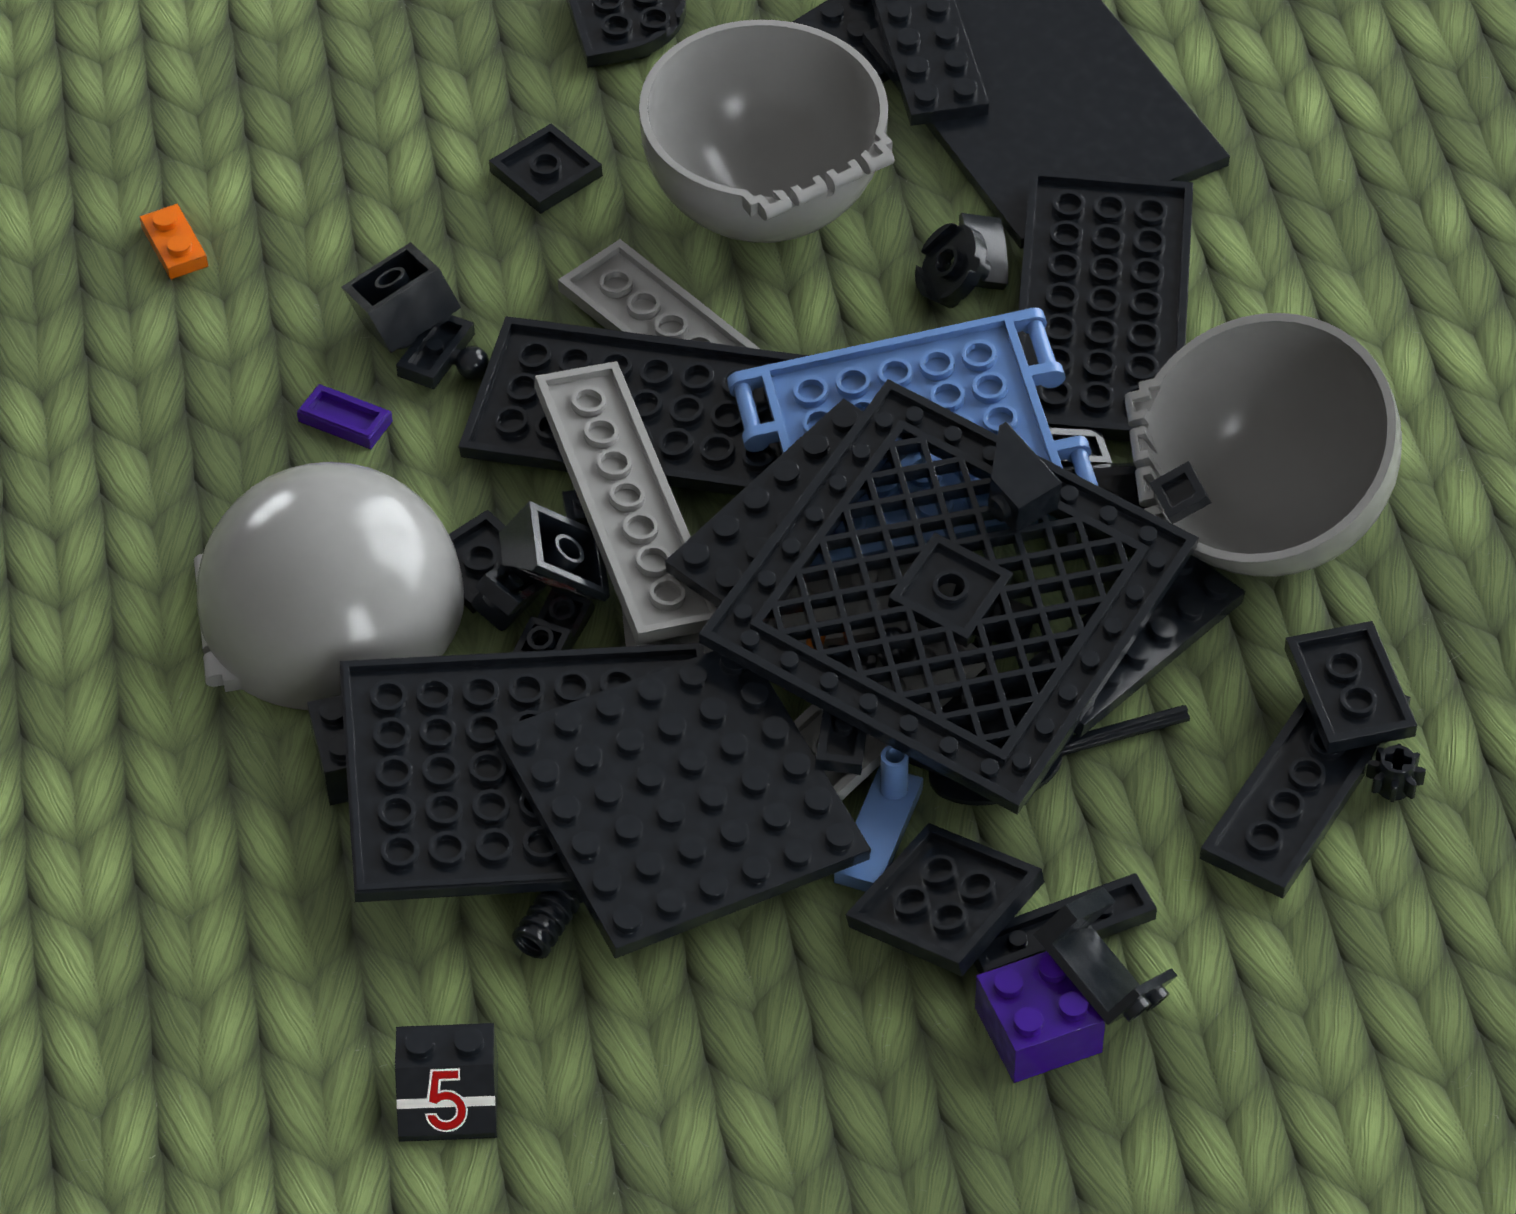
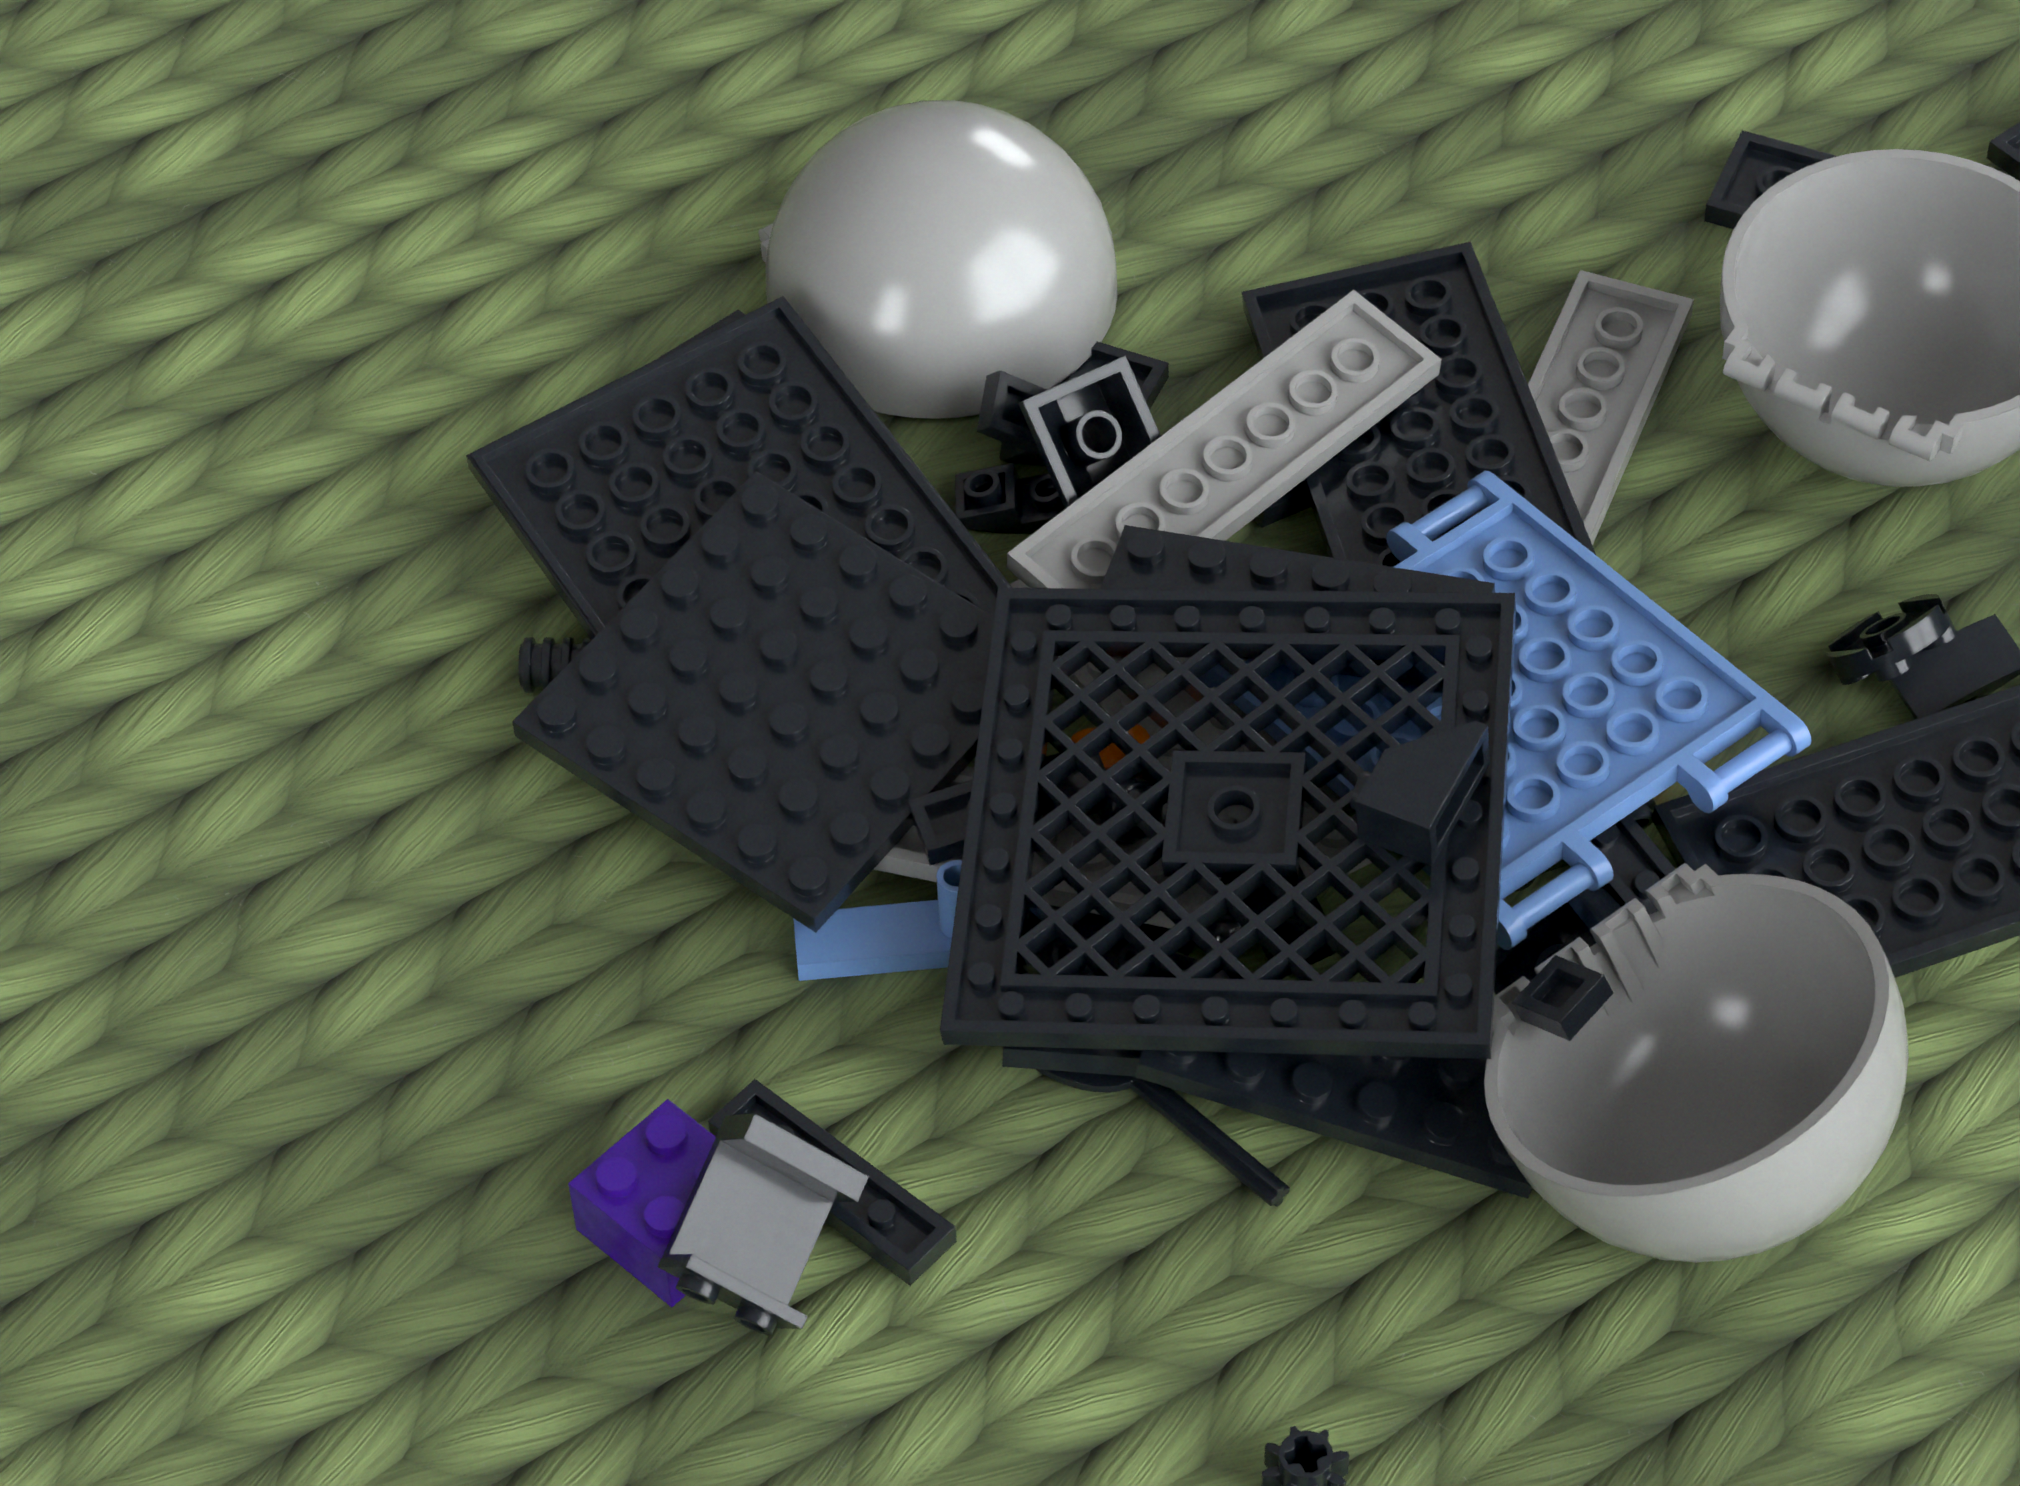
camera: 65 degrees right, 0 degrees up
dark purple tile [297,384,393,450] -> none
black brick [341,242,461,353] -> none
black slope [395,1023,498,1142] -> none
black plate [396,315,489,389] -> none
black plate [845,823,1045,976] -> none
black plate [1200,694,1411,899] -> none
black plate [1284,621,1417,754] -> none

